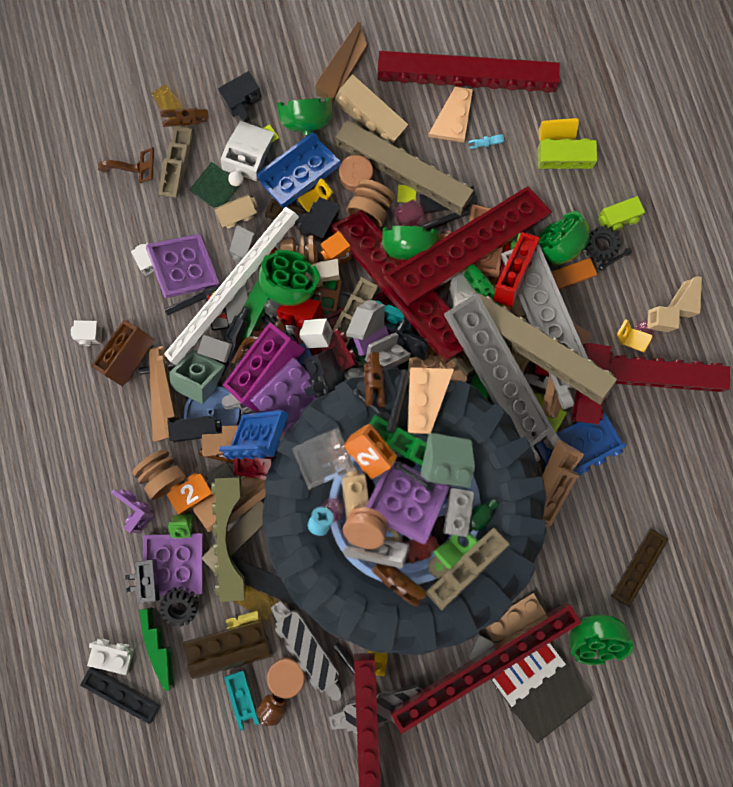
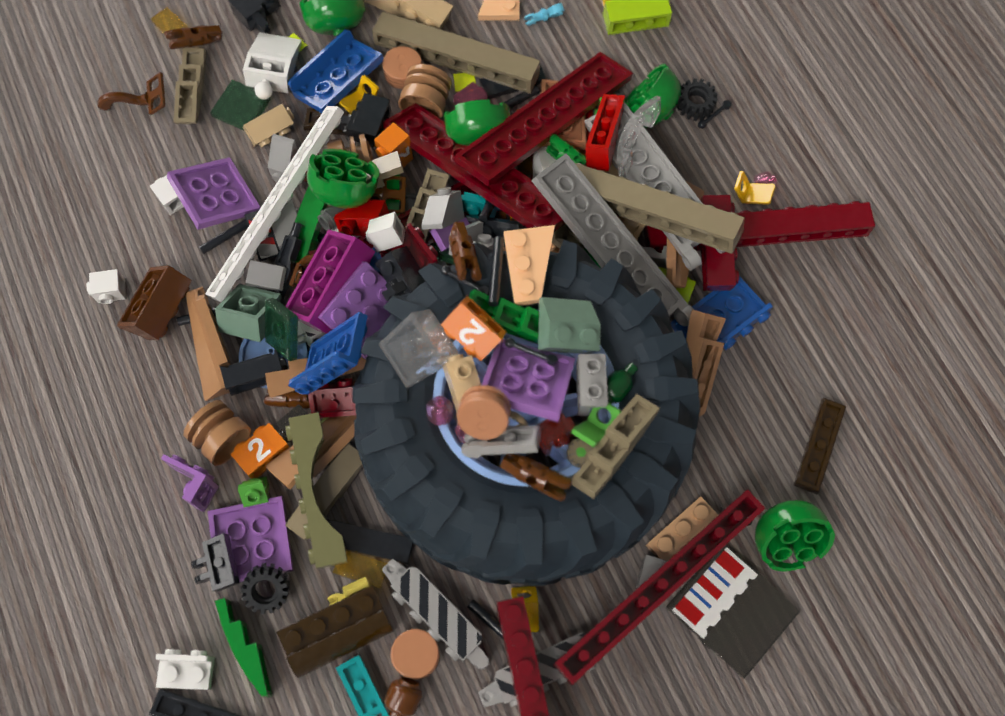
camera: 15 degrees left, 10 degrees down
medium azure wheel [308,507,334,536] -> none
orange tile [551,258,597,290] -> none
lime brick [598,196,645,232] -> none
tan arch [647,276,702,332] -> none
none -> clear green tile [265,298,298,361]
none -> clear slope [617,96,661,178]

